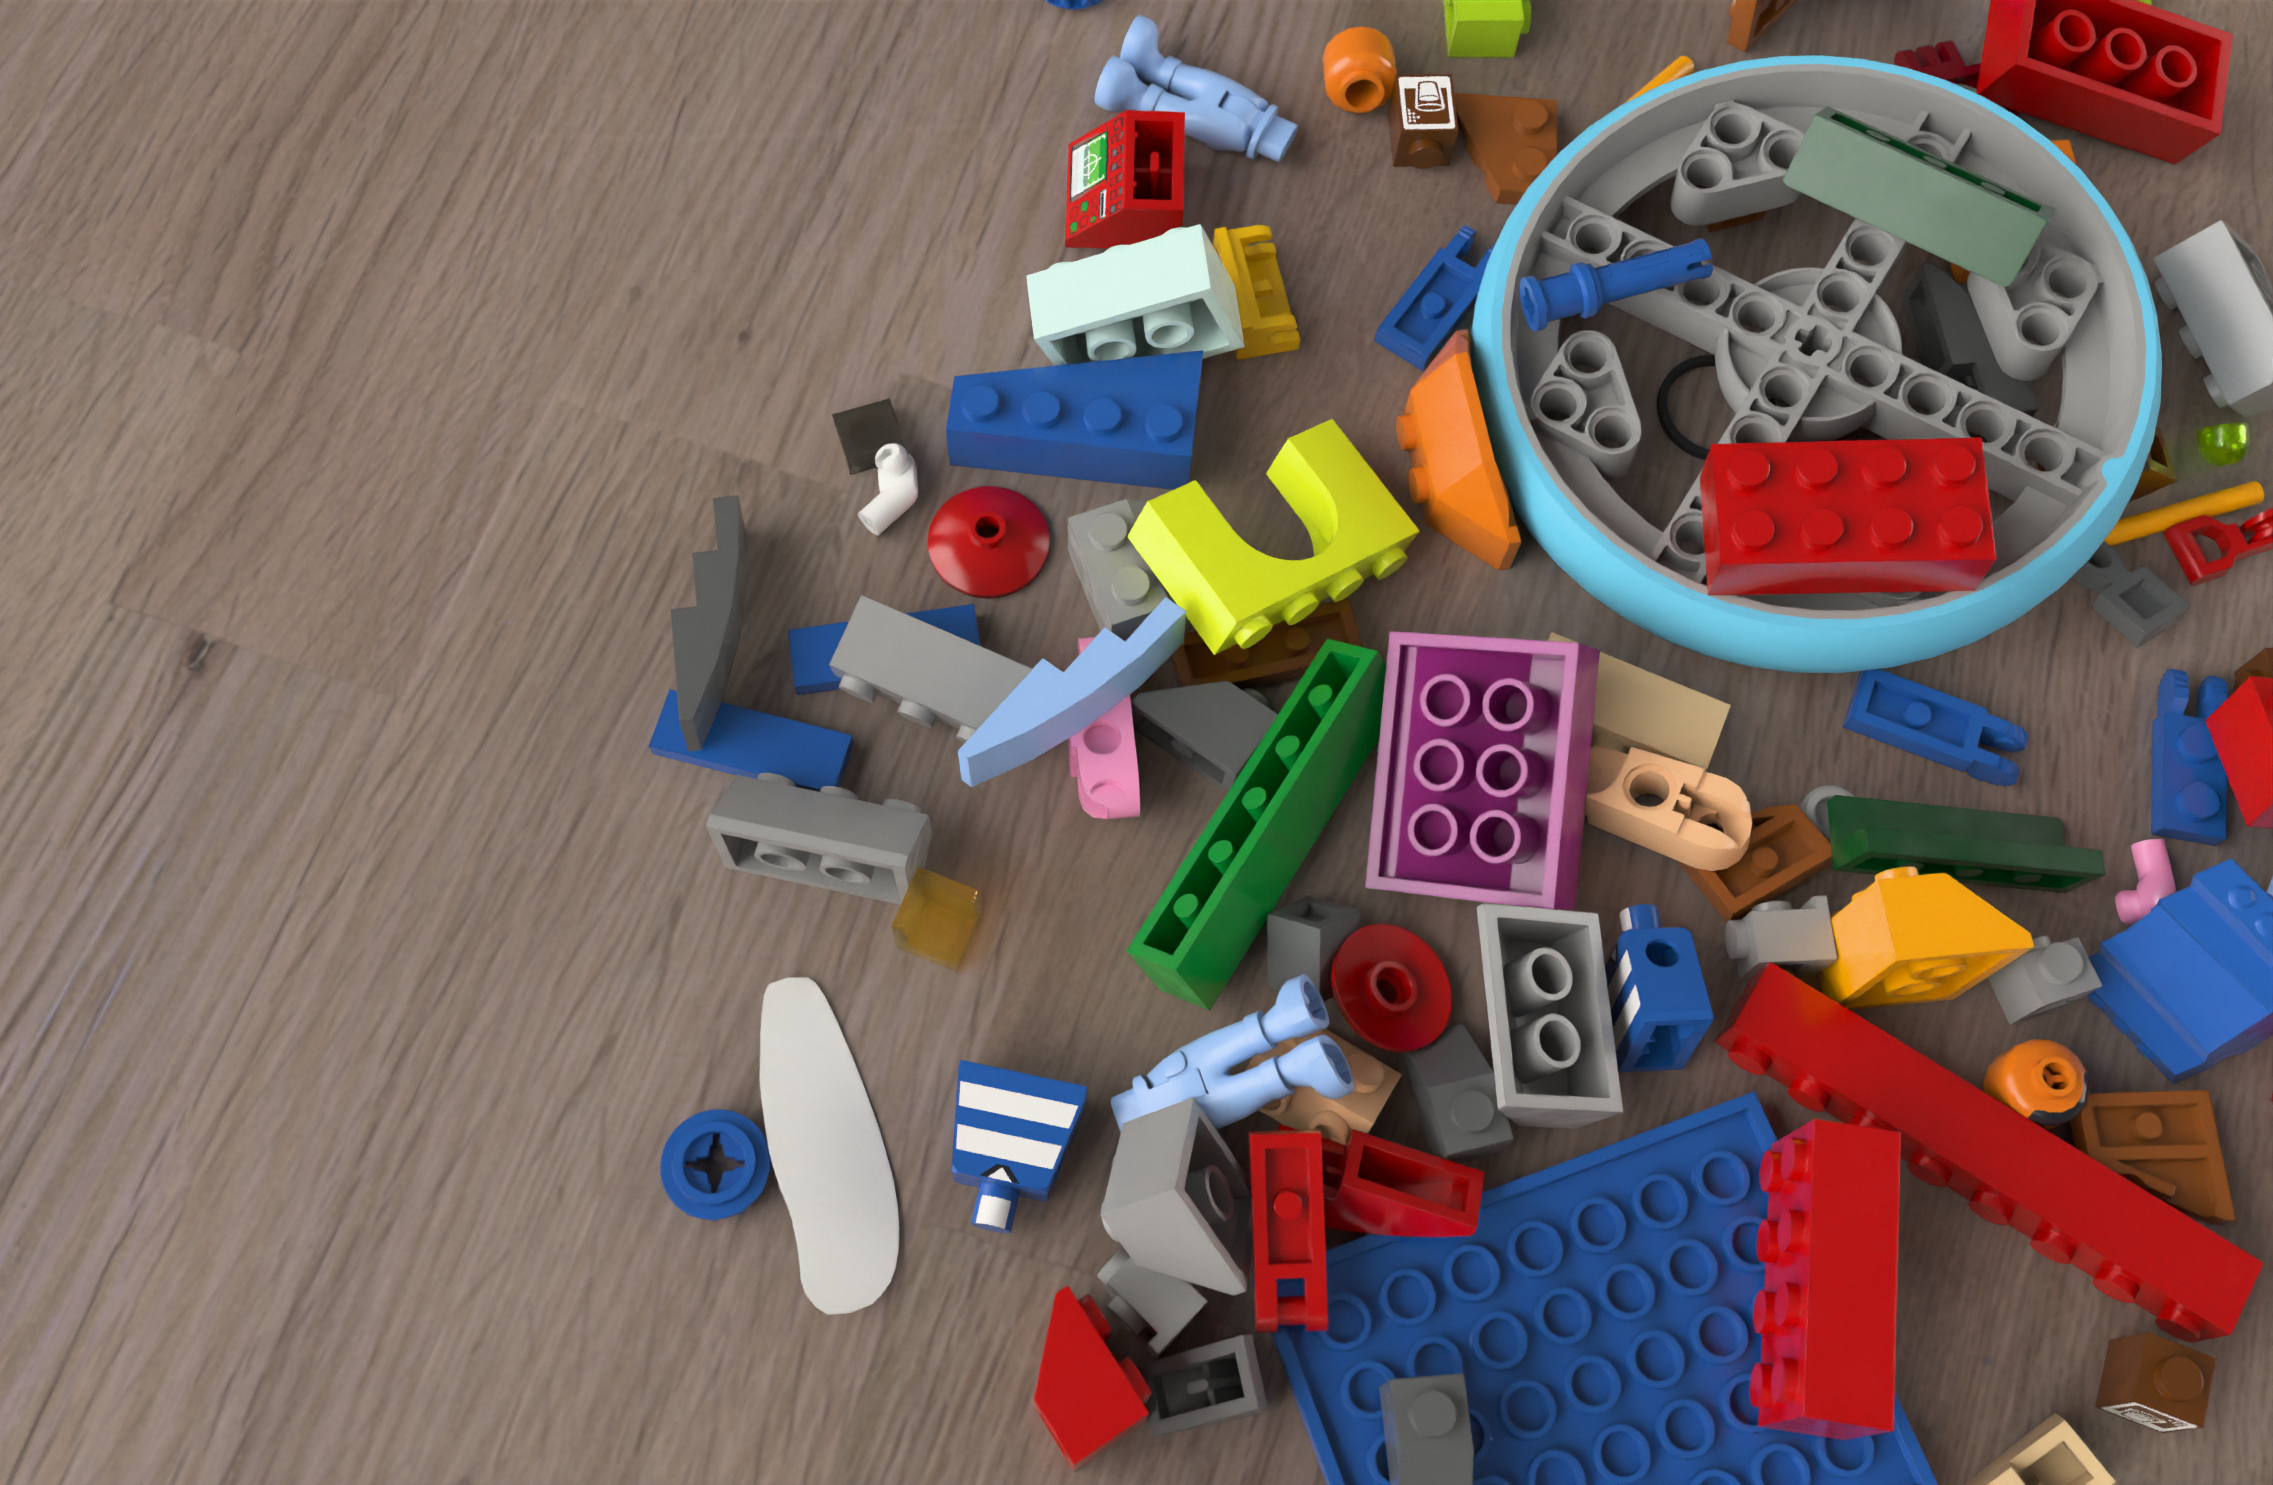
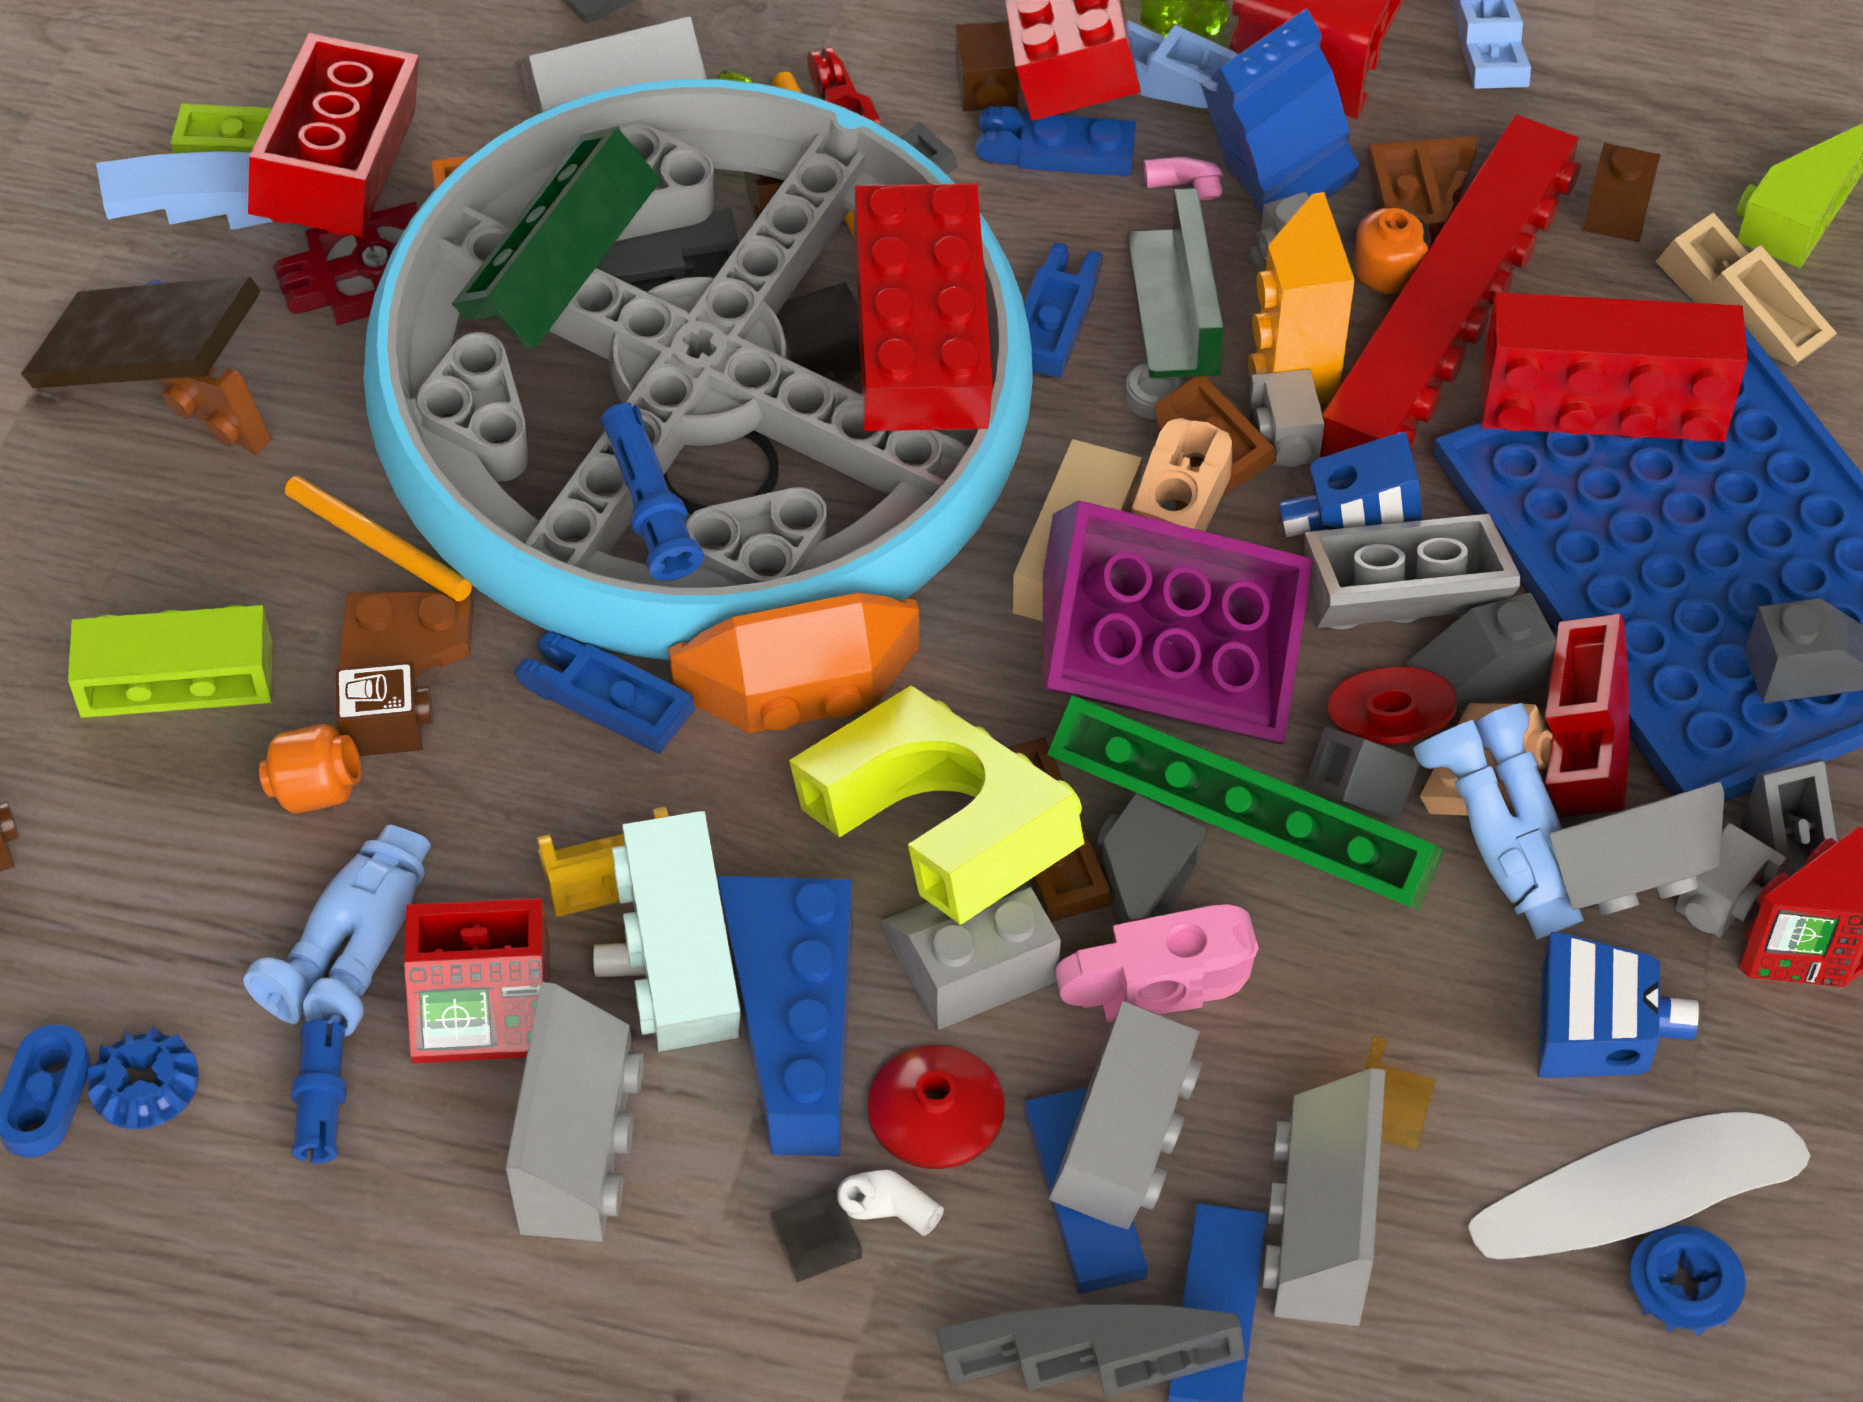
camera: 90 degrees left, 15 degrees down
light blue slope [958,597,1186,787] -> none
red plate [1249,1130,1328,1333] -> none
none -> blue pin [291,1019,347,1163]
none -> light grey slope [506,982,644,1242]

